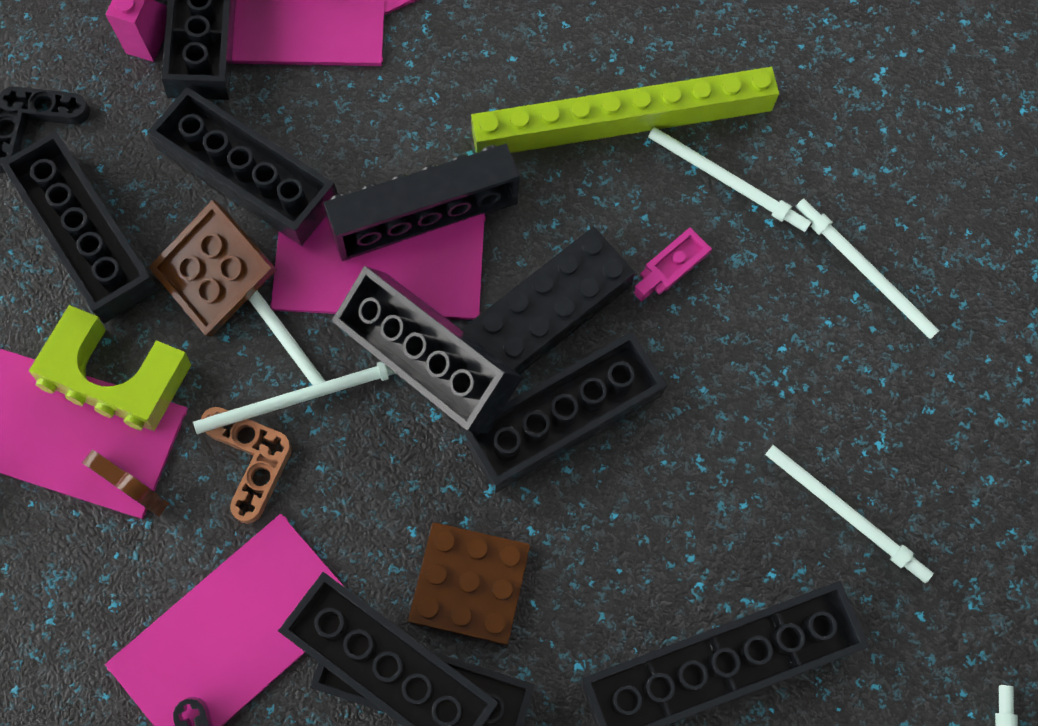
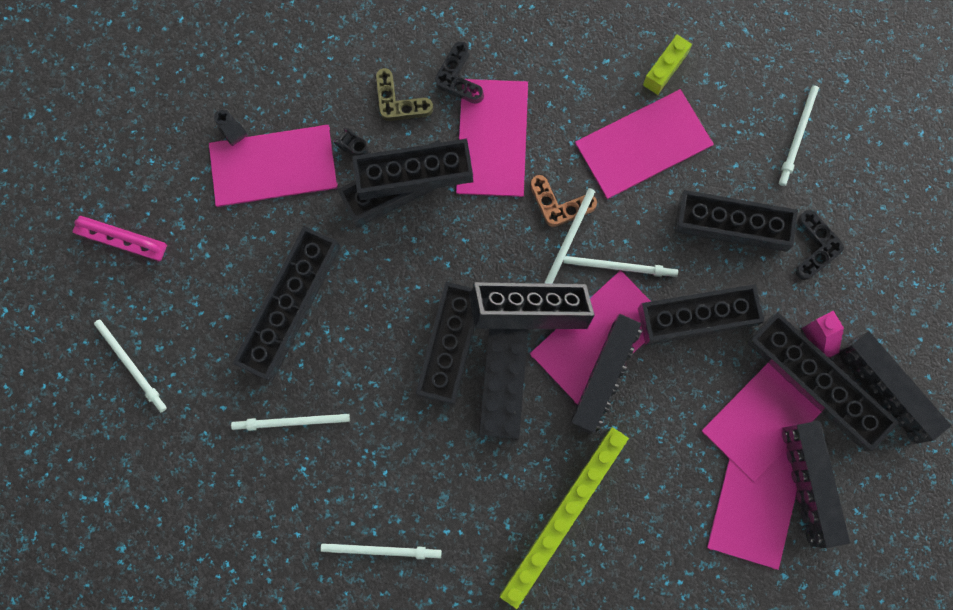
camera: 140 degrees right, 5 degrees up
lime arch [29,305,191,431] -> none
reddish brown beam [81,449,170,517] -> none
reddish brown plate [148,200,277,337] -> none
reddish brown plate [408,522,530,646] -> none
dark pink hinge [633,227,712,302] -> none
light aqua bar [648,127,811,232] -> none

